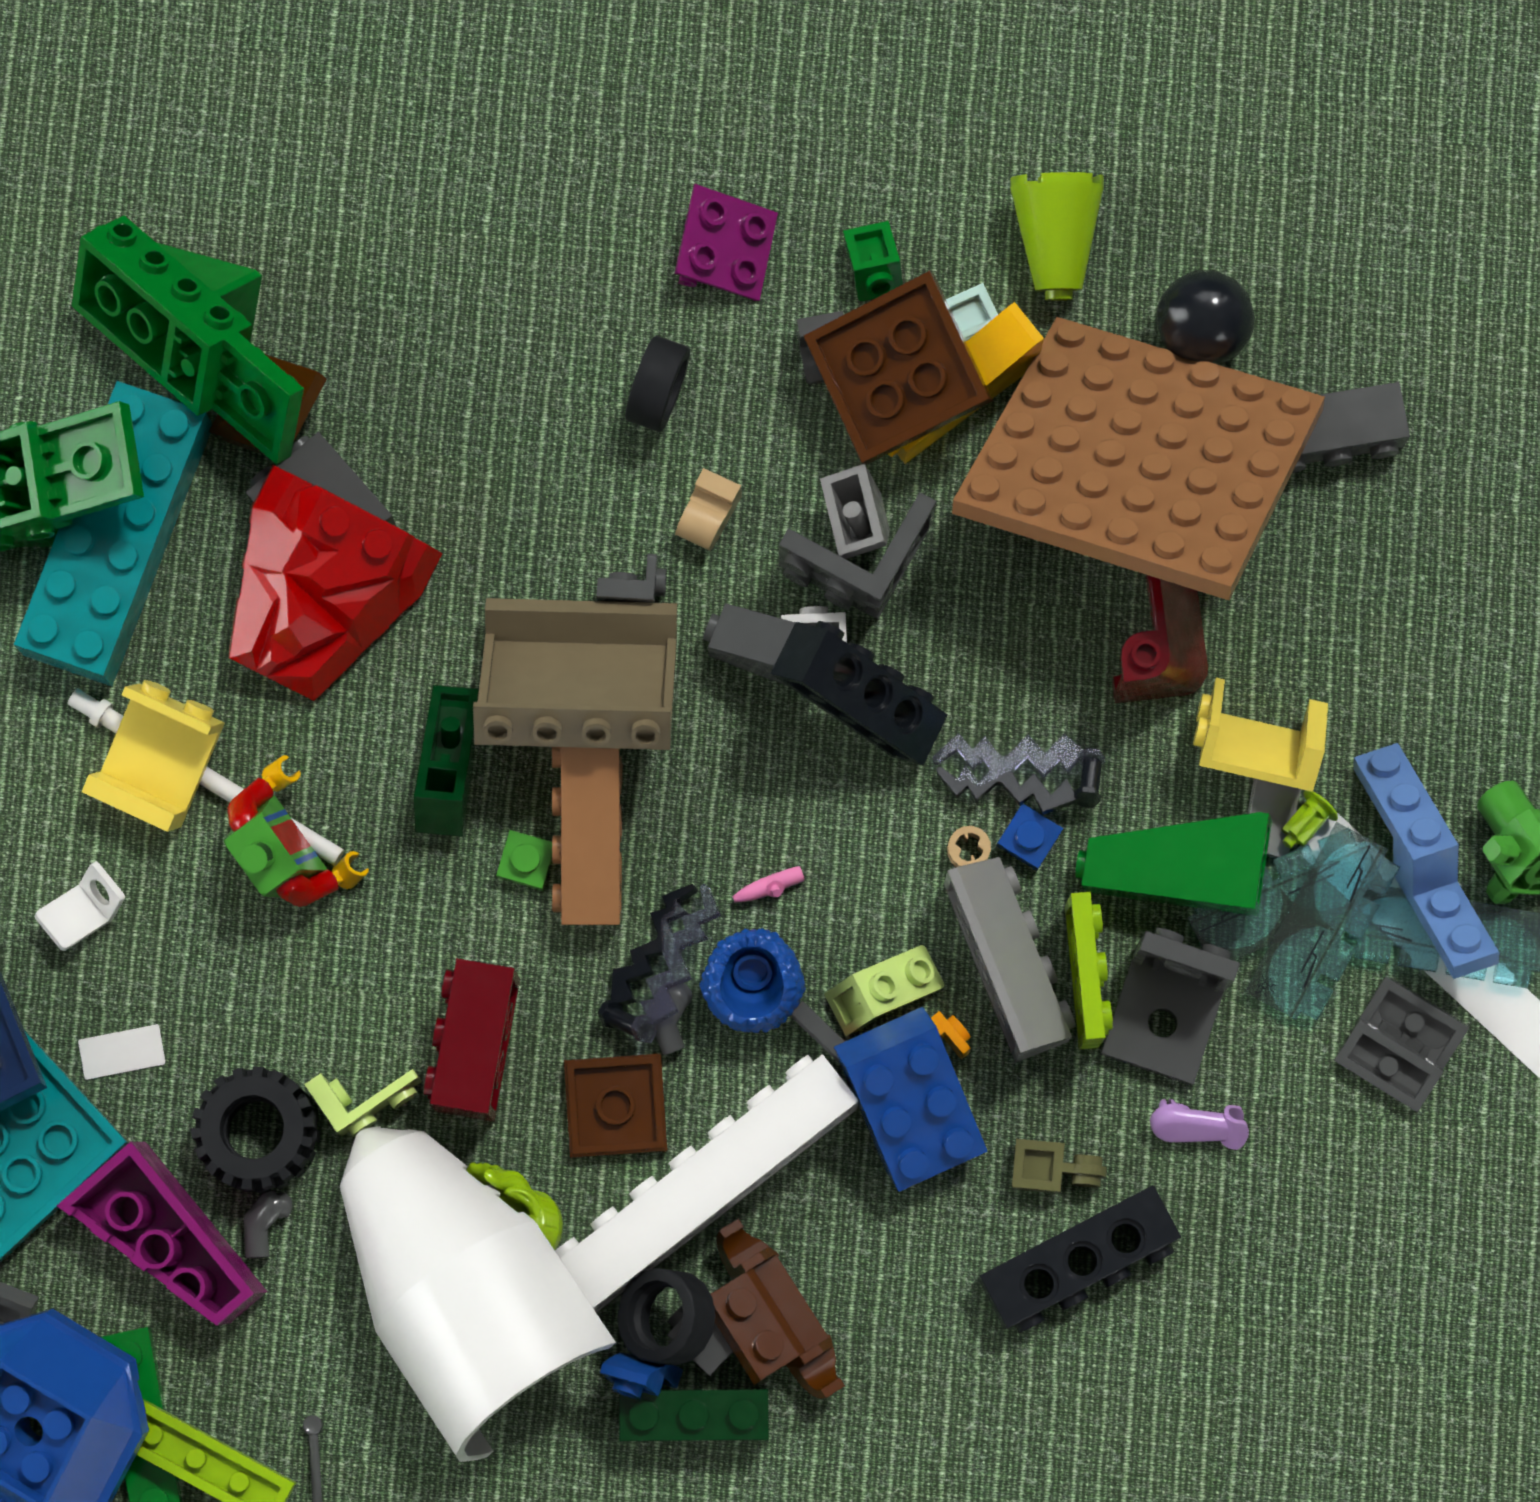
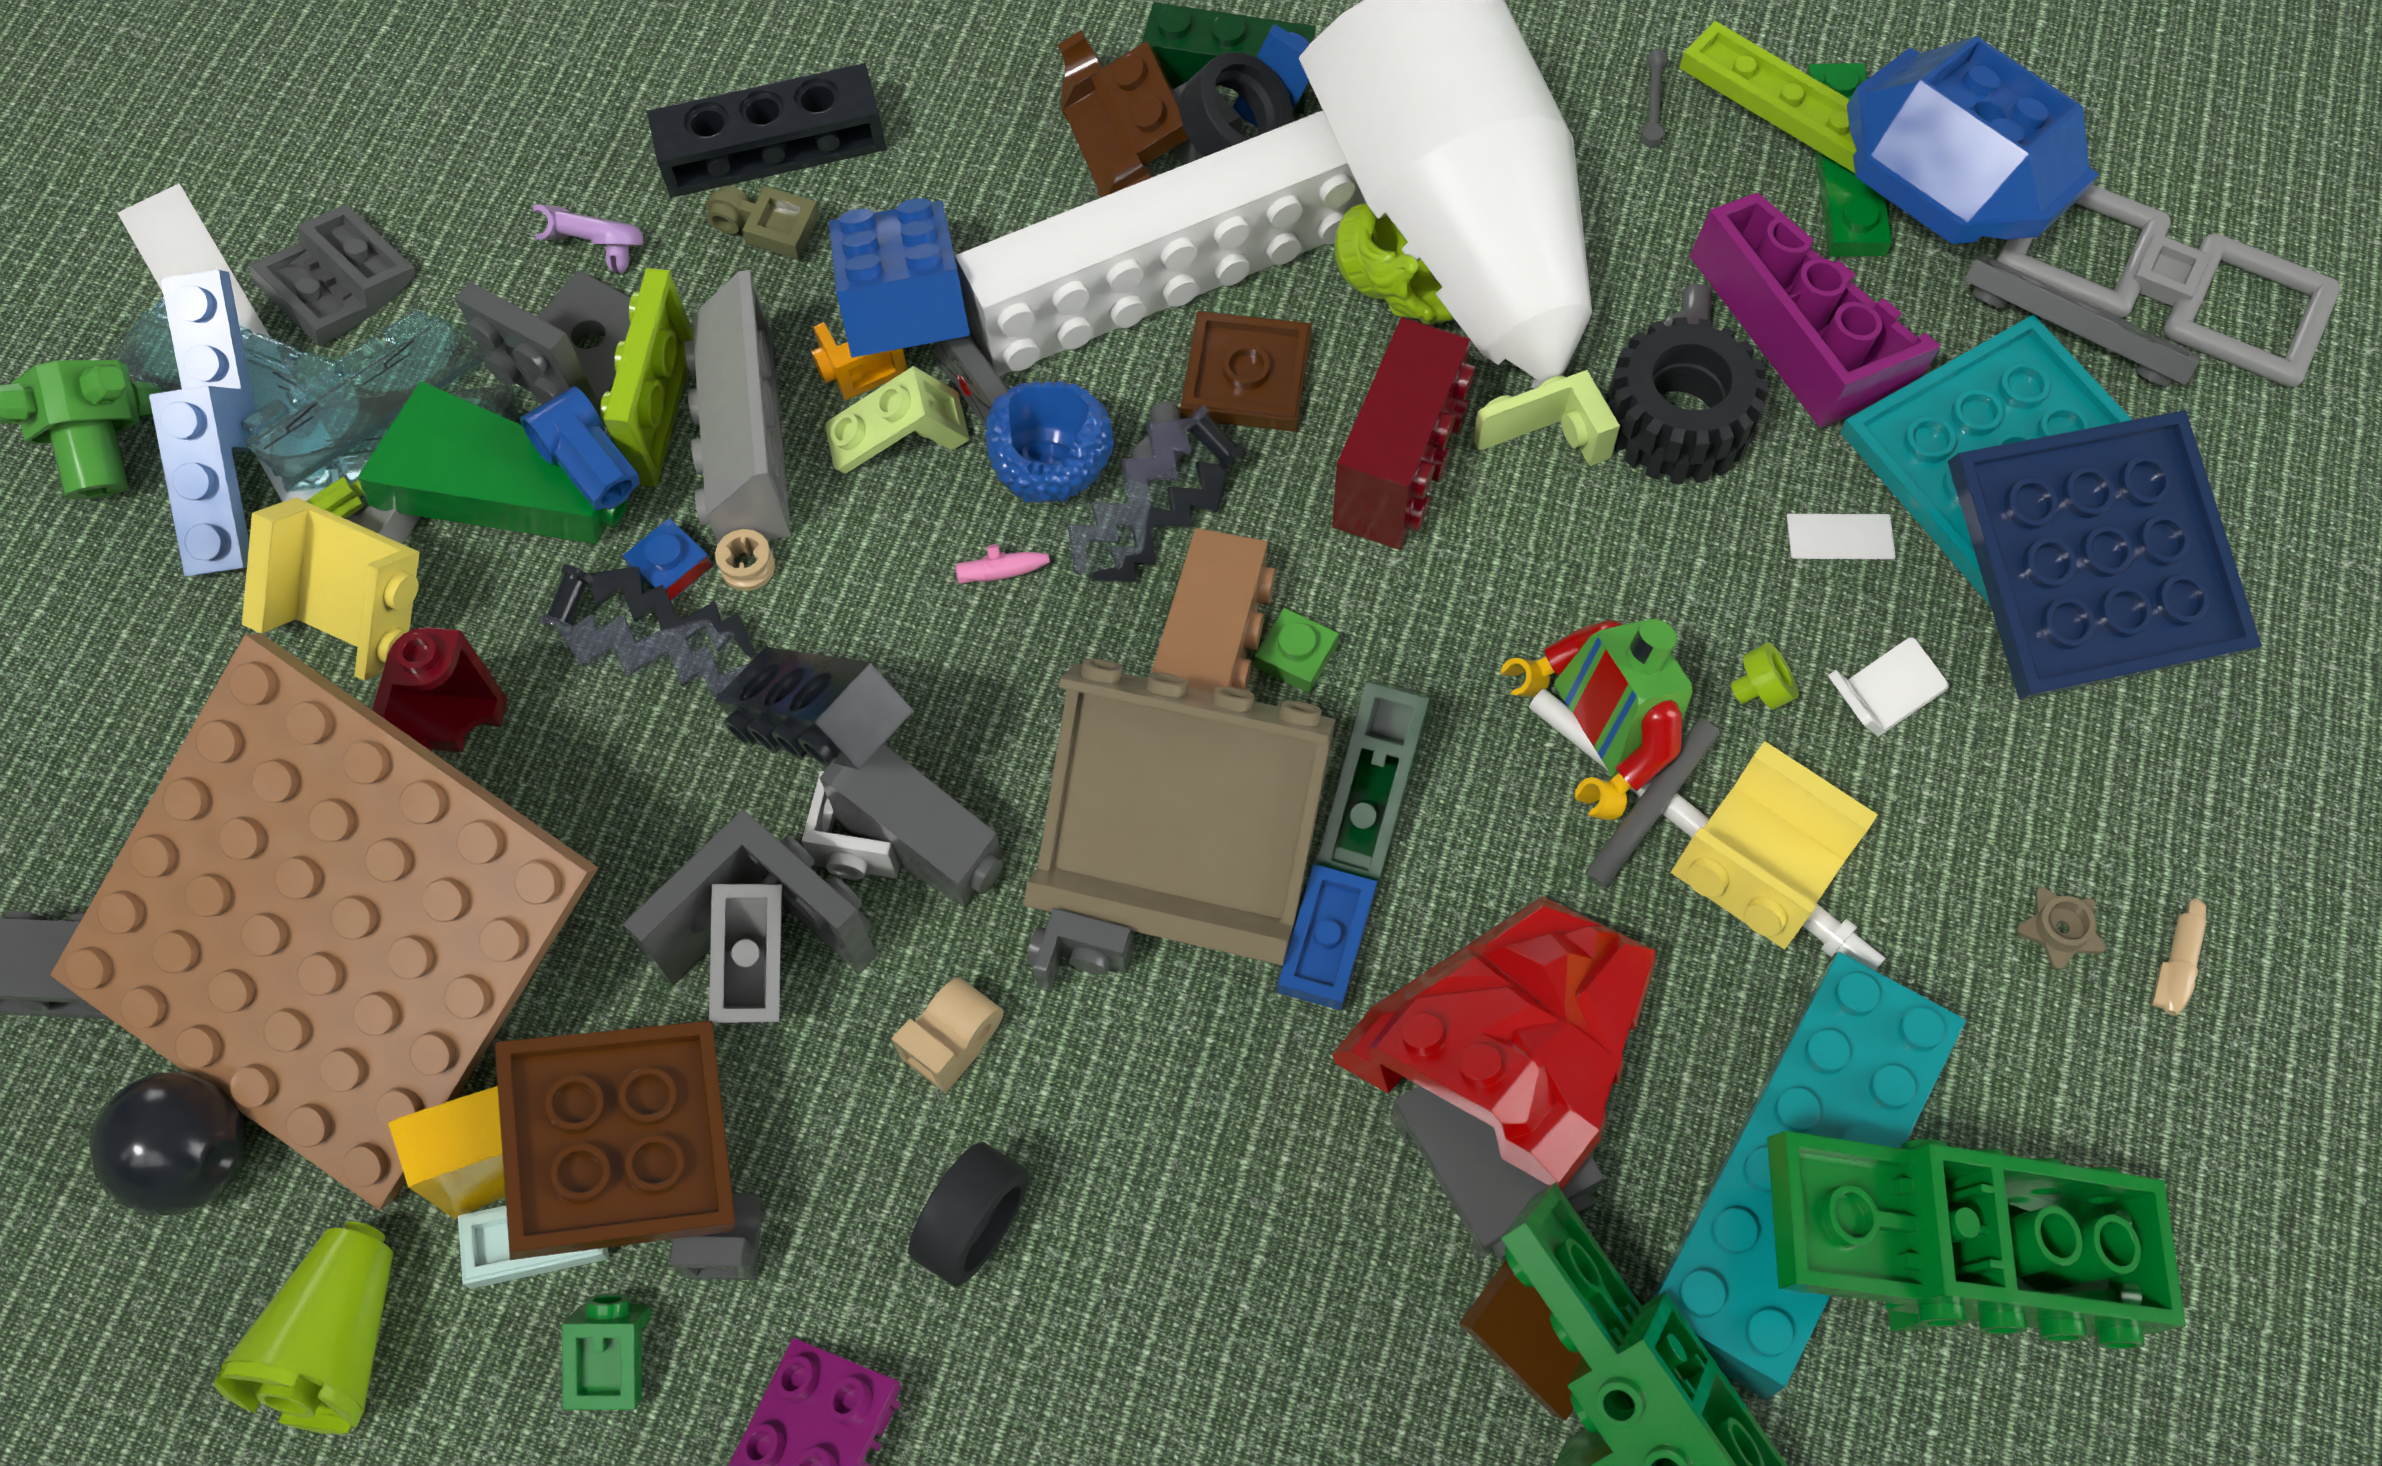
camera: 165 degrees left, 15 degrees down
none -> blue piece [520,386,640,511]
none -> blue plate [1277,864,1377,1011]
none -> dark grey bar [1585,718,1720,889]
none -> lime tile [1731,642,1799,710]

